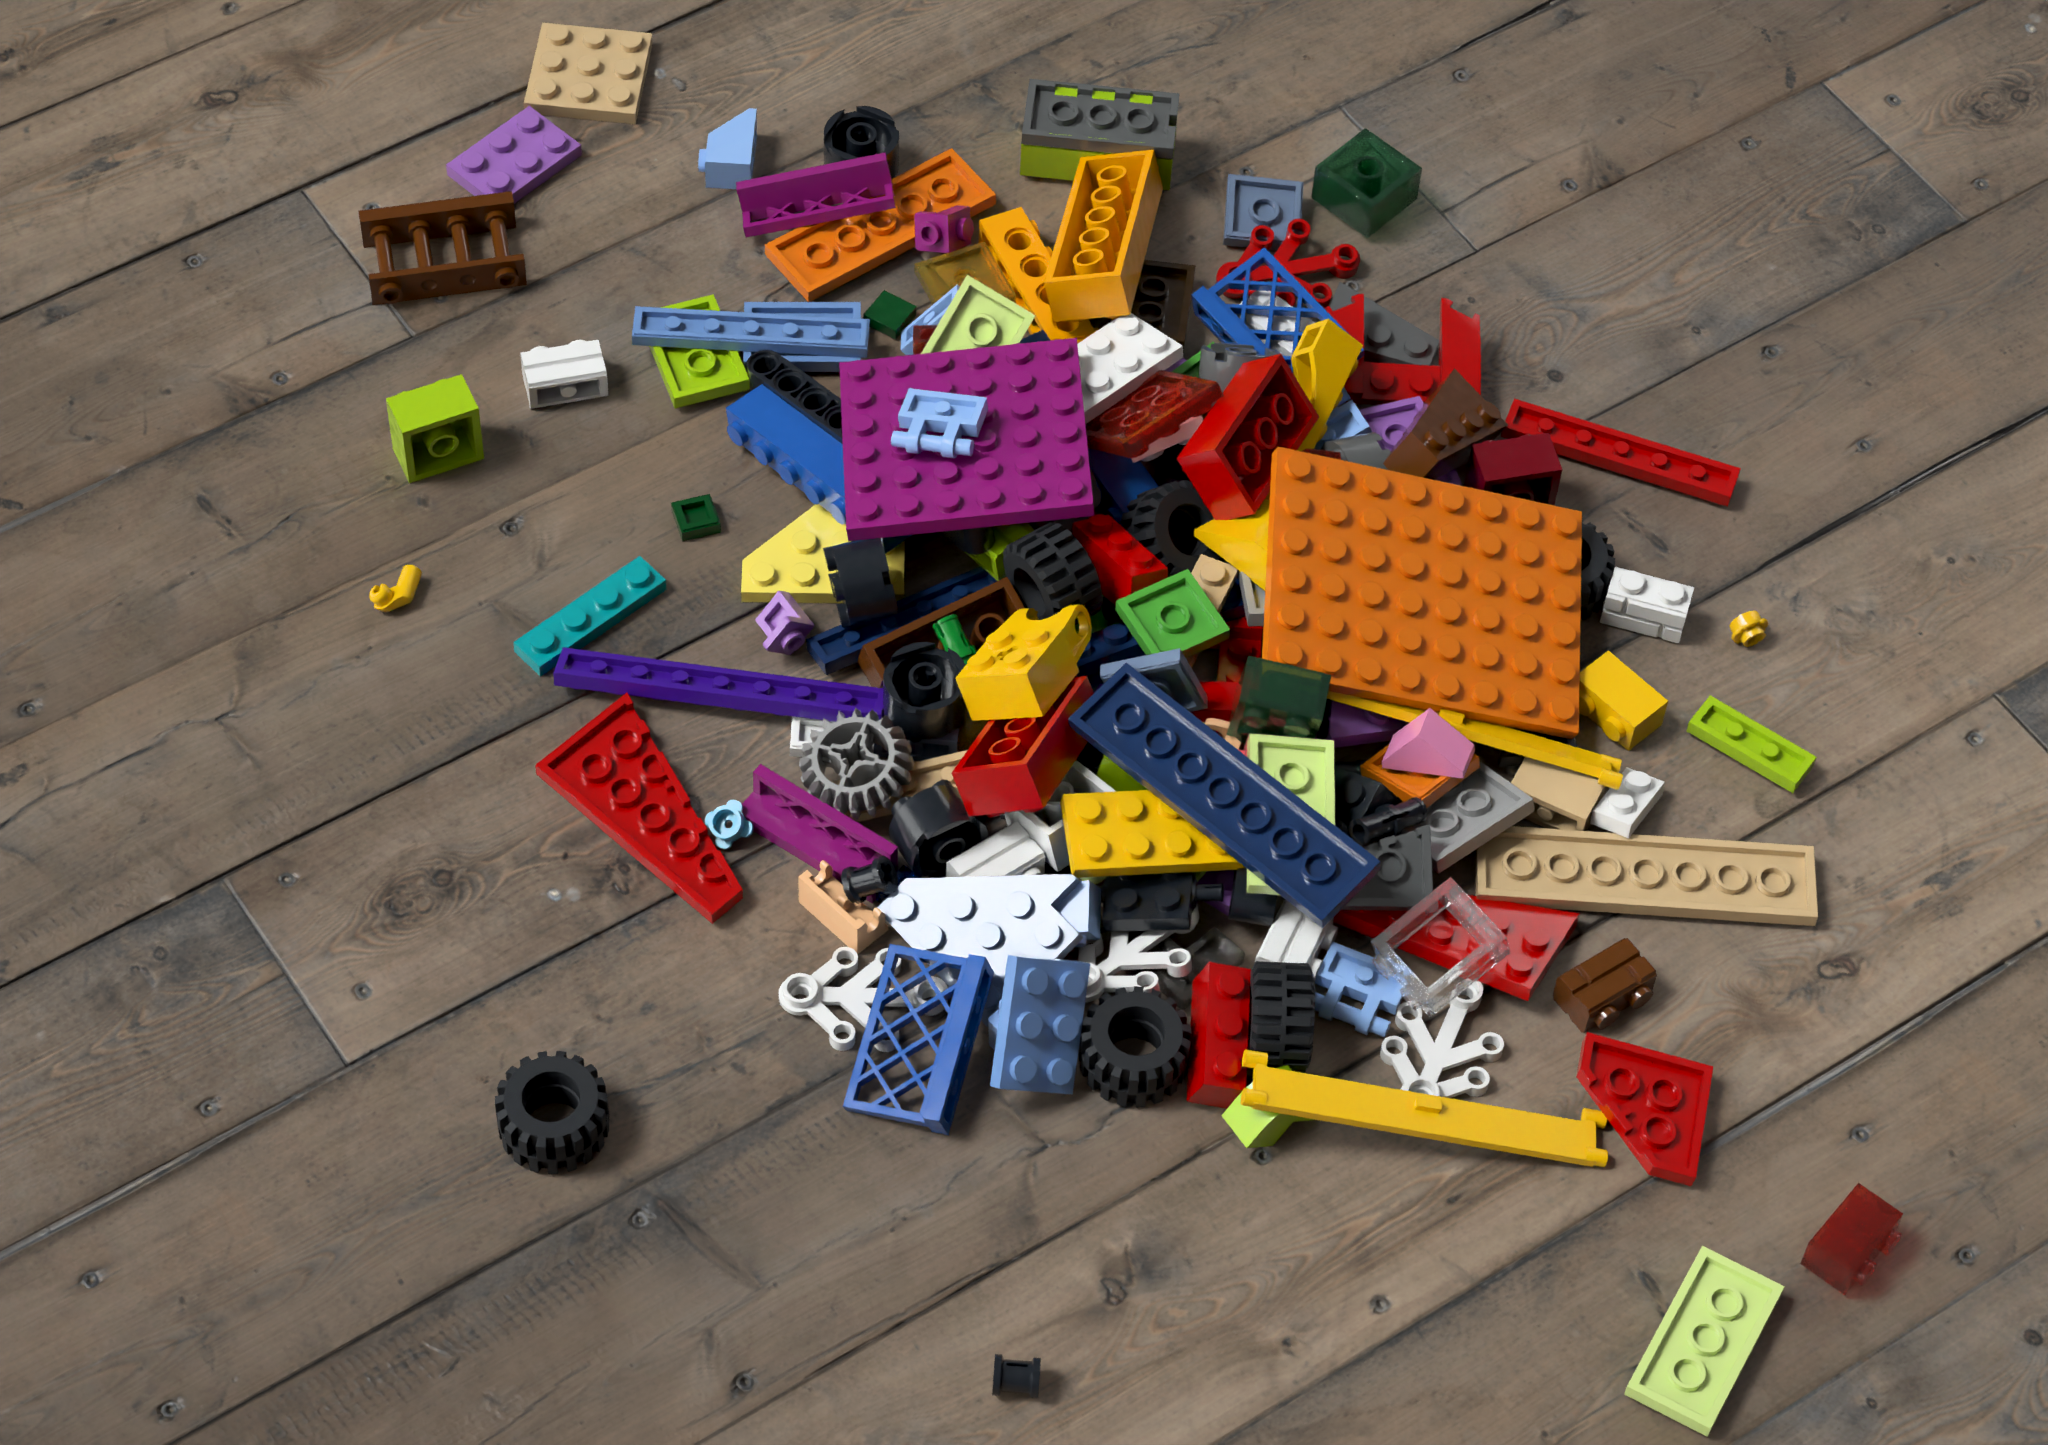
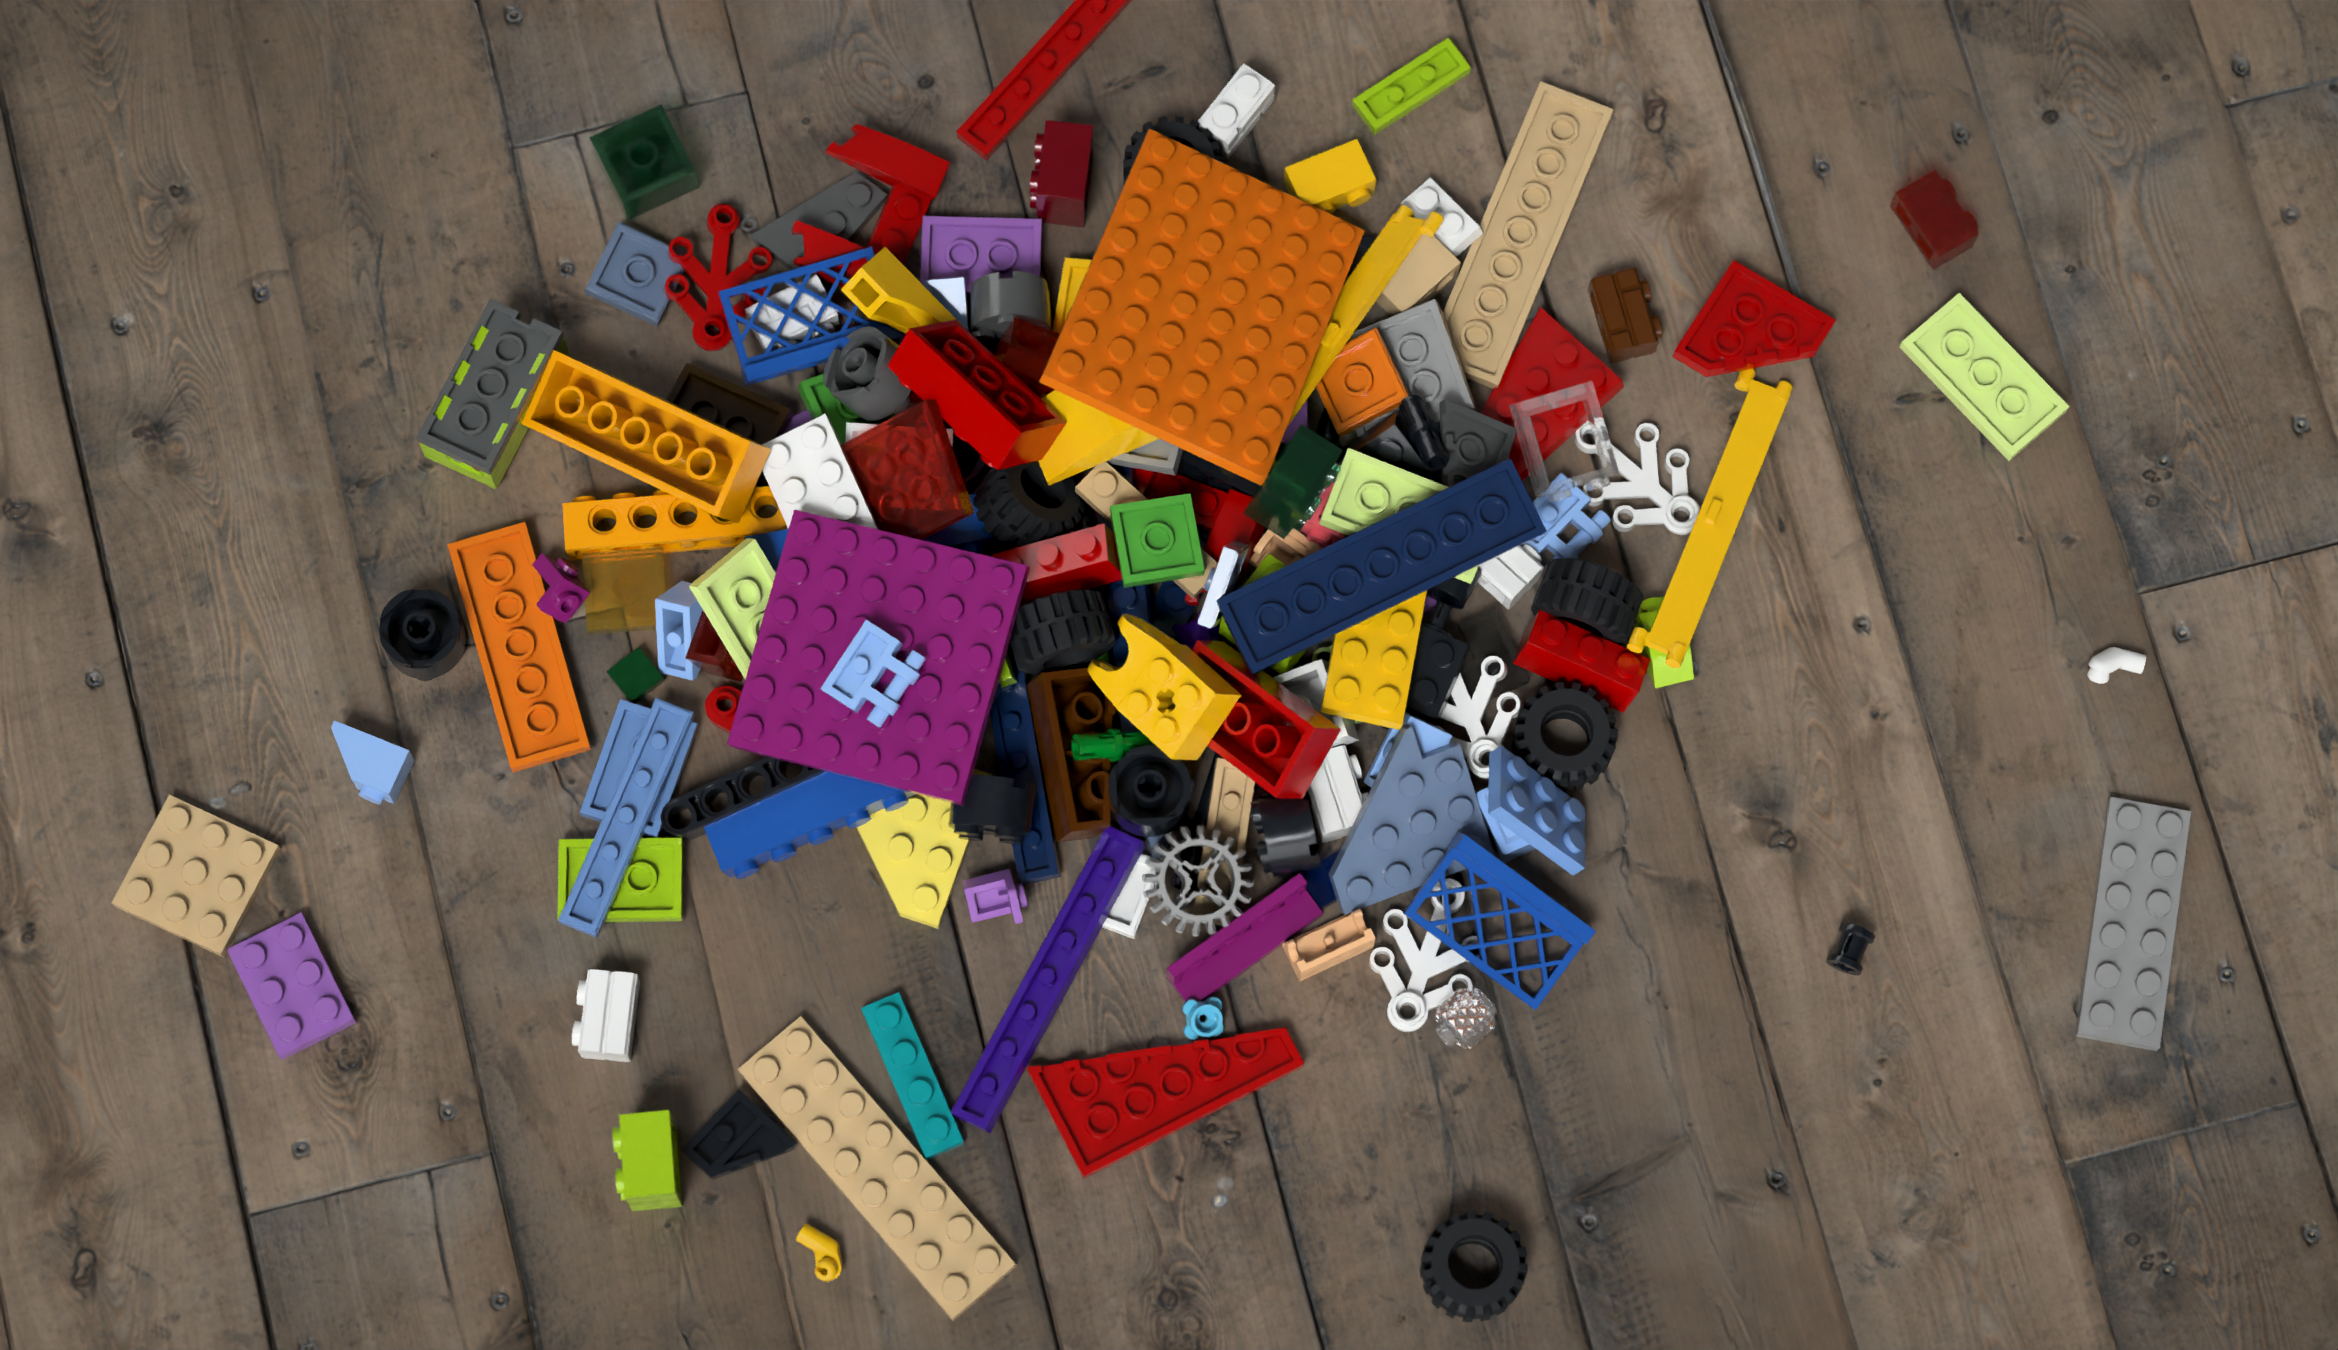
camera: 70 degrees left, 20 degrees up
reddish brown fence [358,191,527,305] -> none
dark green tile [671,494,721,542] -> none
magenta fence [736,152,896,238] -> none
black bush [841,855,898,904] -> none
bright pink slope [1382,708,1475,778] -> none
reddish brown wedge [1383,368,1508,480] -> none
yellow plate [1729,610,1769,647] -> none
none -> black wing [681,1090,798,1180]
none -> tan plate [737,1016,1017,1321]
none -> clear head [1435,988,1497,1049]

